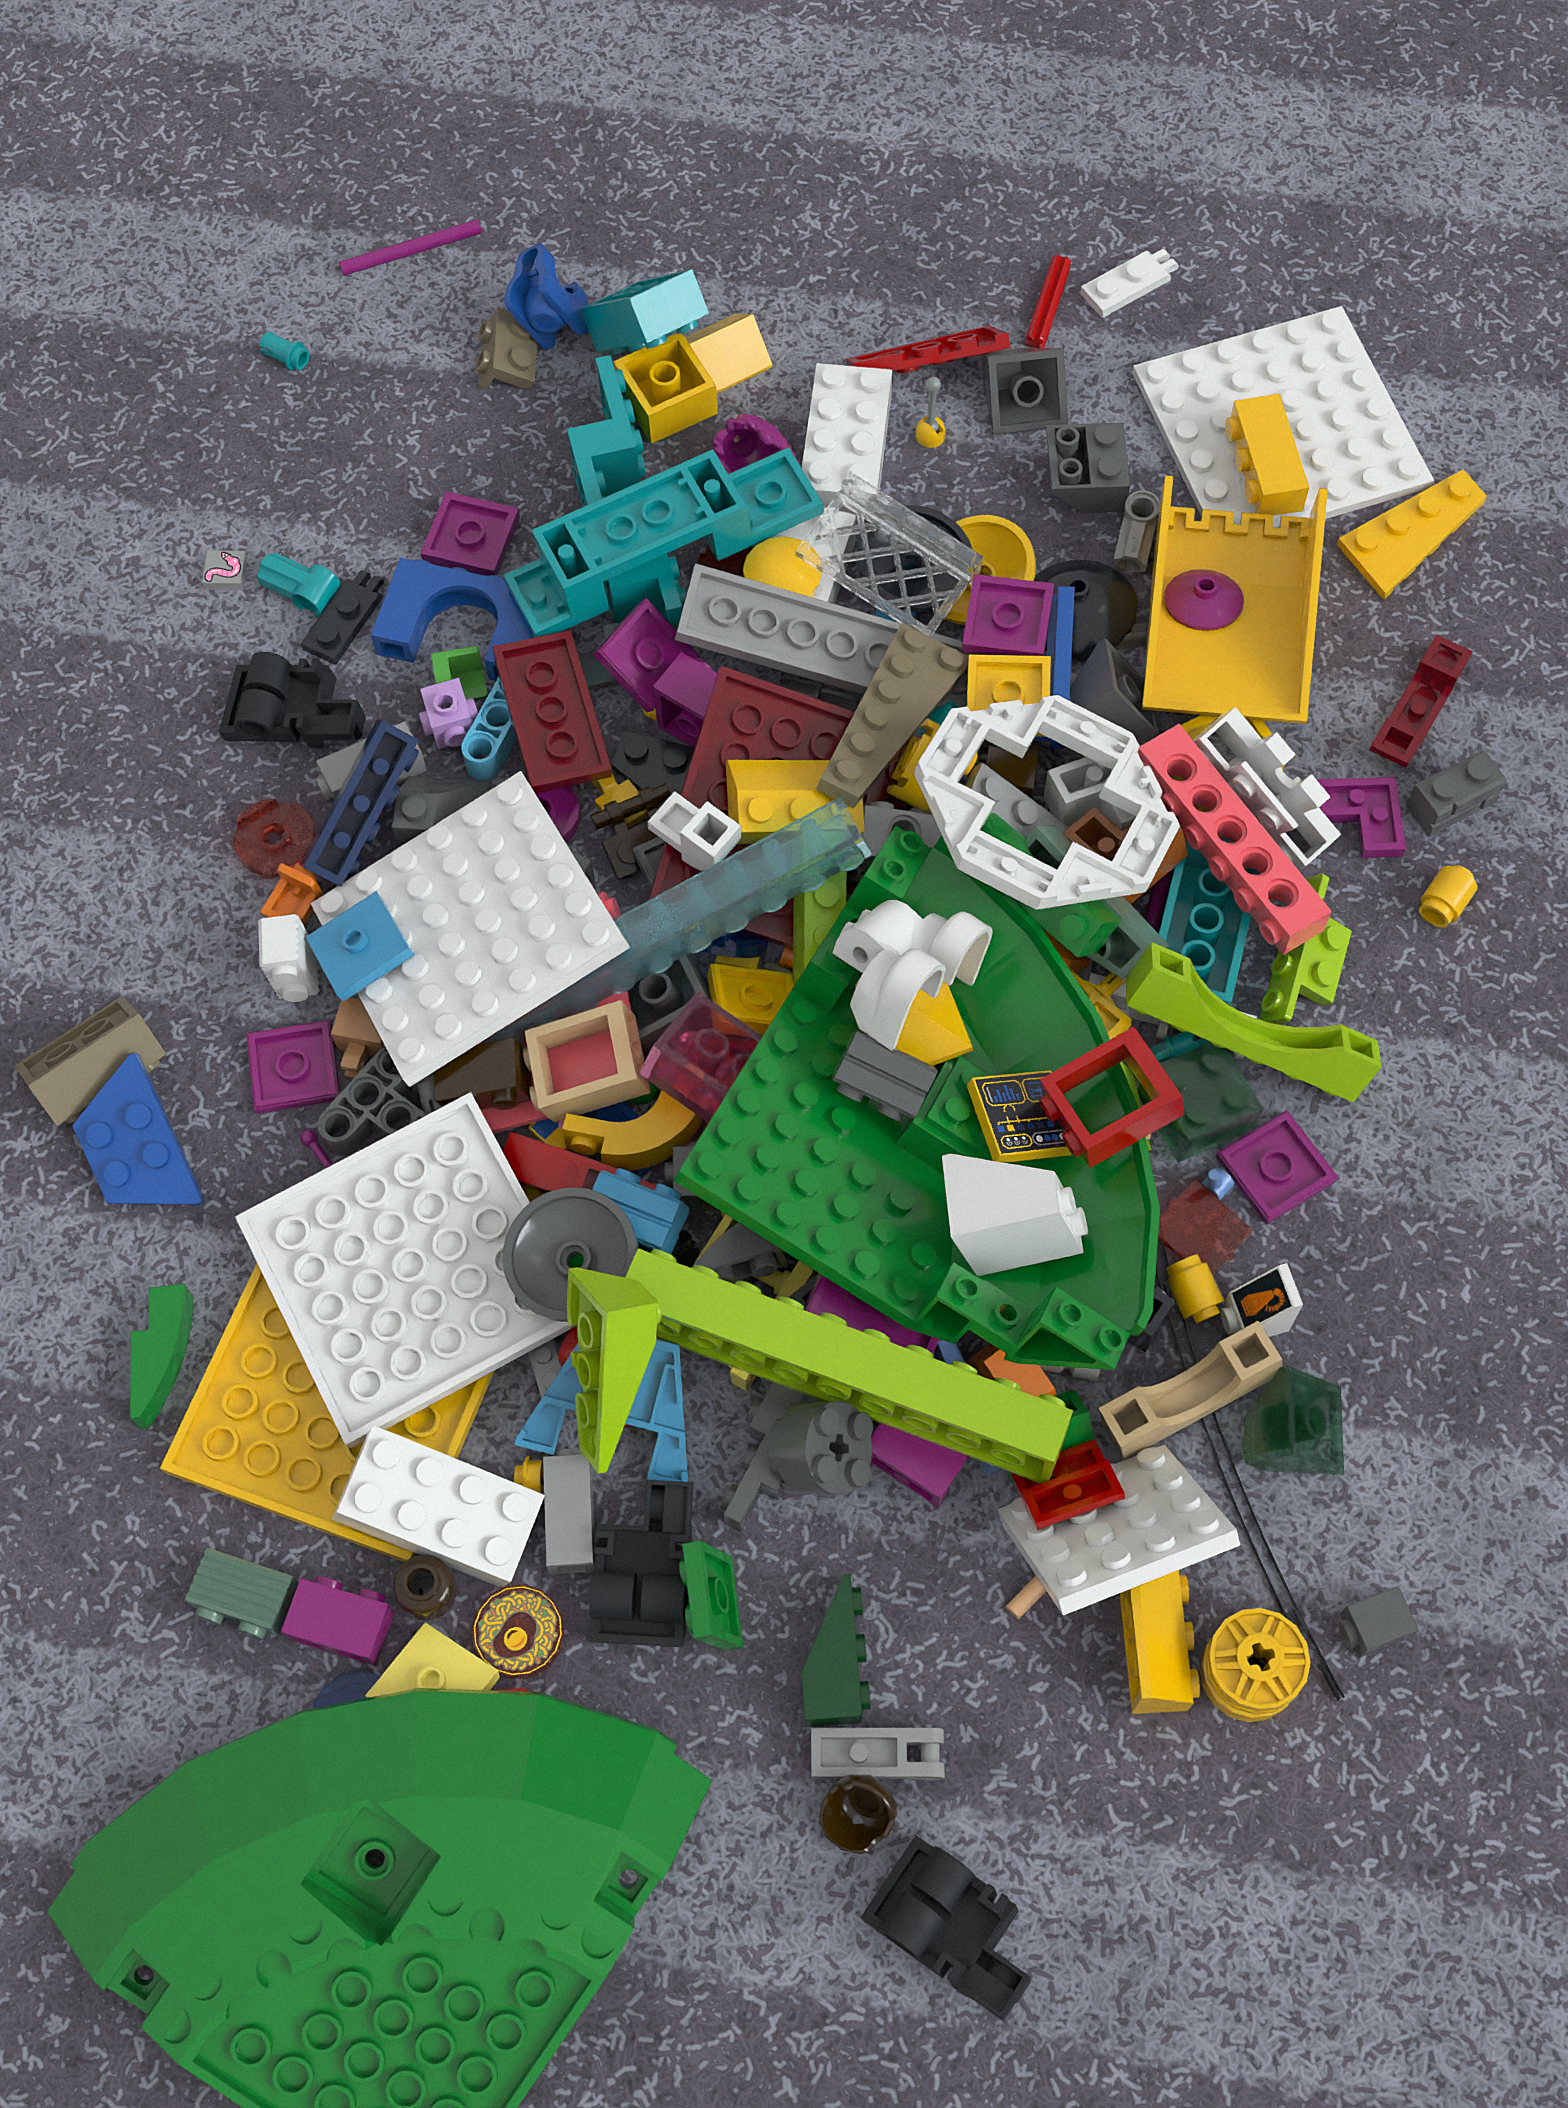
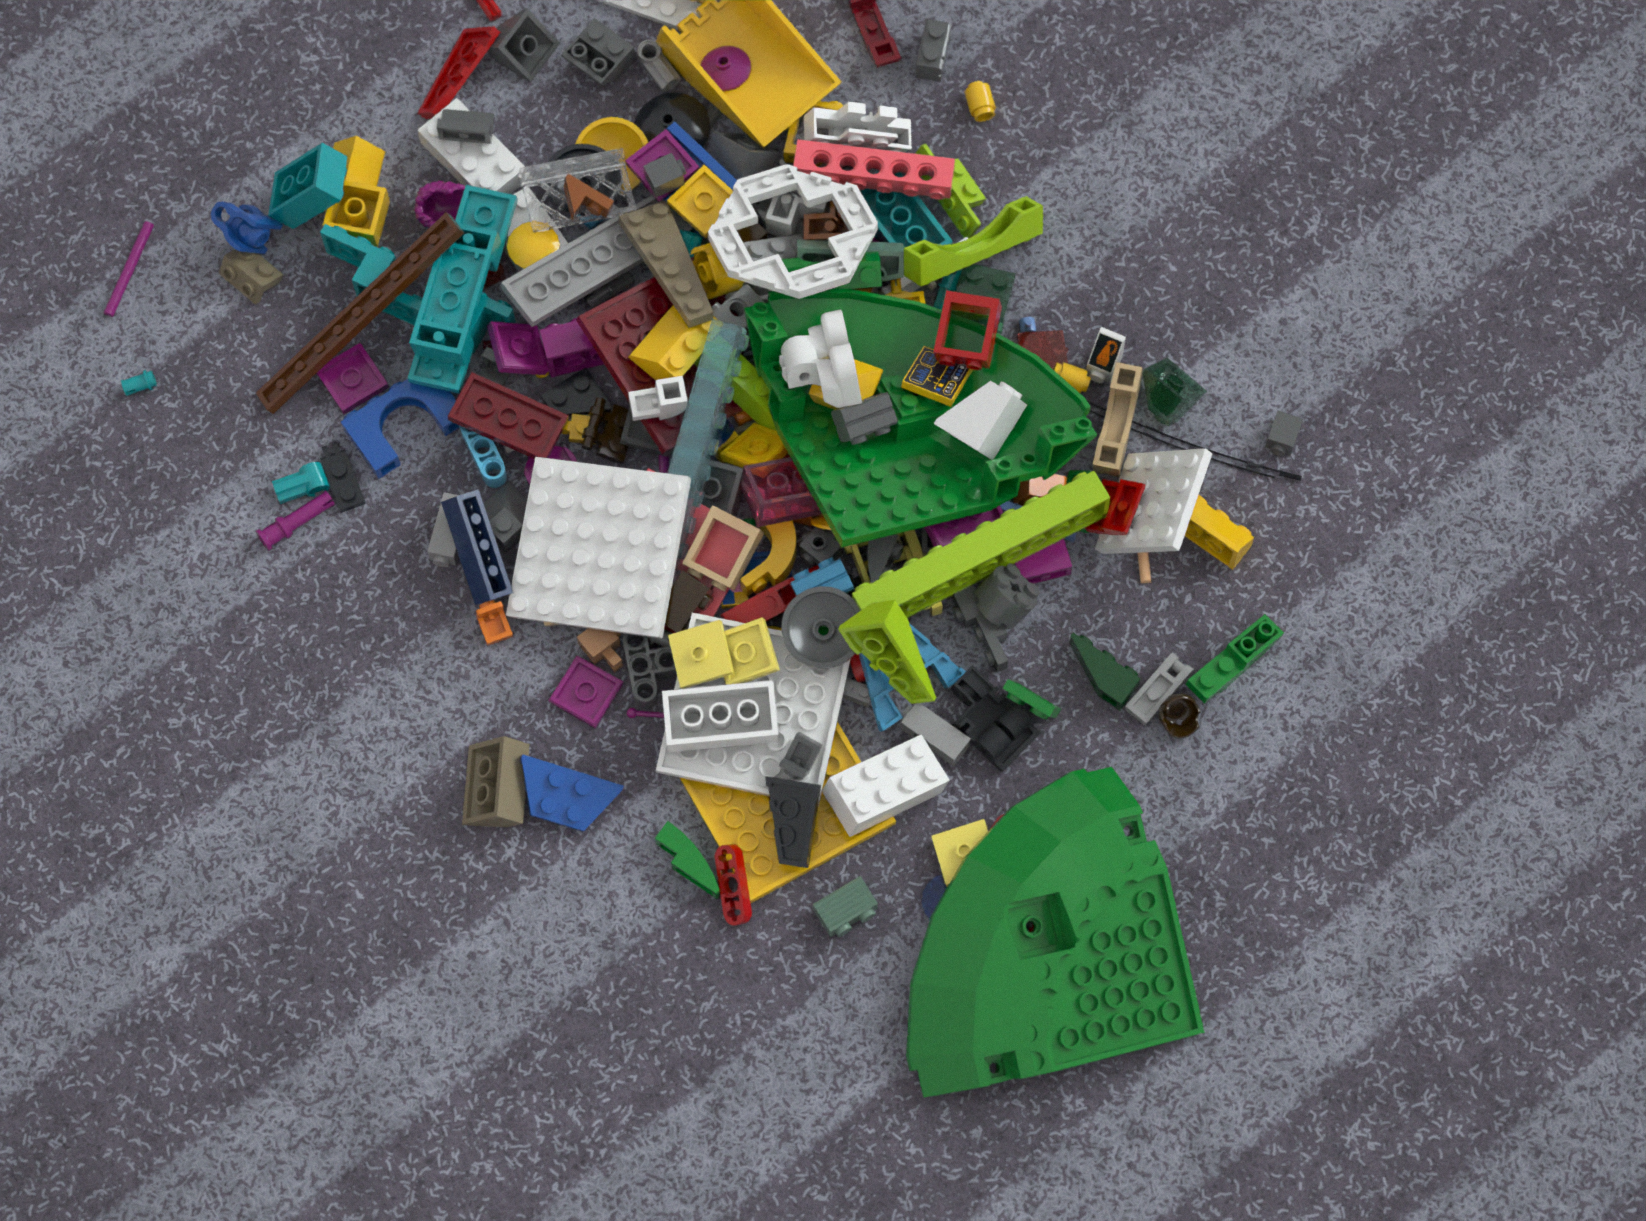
camera: 50 degrees left, 5 degrees up
light grey tile [202,550,247,590] -> none
black plate [219,652,366,749] -> none
clear red plate [232,799,316,879] -> none
white brick [258,914,320,1002] -> none
magenta brick [281,1576,395,1666] -> none
dark azure plate [306,891,415,1001] -> none
dark brown head [393,1555,457,1620] -> none
lavender brick [419,678,478,749] -> none
bright green panel [431,646,488,700] -> none
tile [472,1584,565,1679] -> none
yellow plate [514,1456,544,1495] -> none
black plate [861,1835,1031,2021] -> none
hinge [915,377,946,448] -> none
yellow wheel [1199,1608,1311,1722] -> none
magenta tile [1215,1110,1339,1225] -> none
magenta plate [1316,777,1406,858] -> none
none -> magenta pin [255,490,335,551]
none -> reddish brown plate [256,212,464,414]
none -> dark grey panel [436,109,495,144]
none -> dark orange slope [563,174,614,220]
none -> dark grey brick [643,153,686,198]
none -> white brick [662,680,779,752]
none -> light yellow plate [668,620,734,689]
none -> red beam [715,844,752,926]
none -> light yellow plate [724,617,780,685]
none -> black wing [765,776,821,868]
none -> dark grey bracket [779,732,823,779]
none -> green slope [1185,614,1284,704]

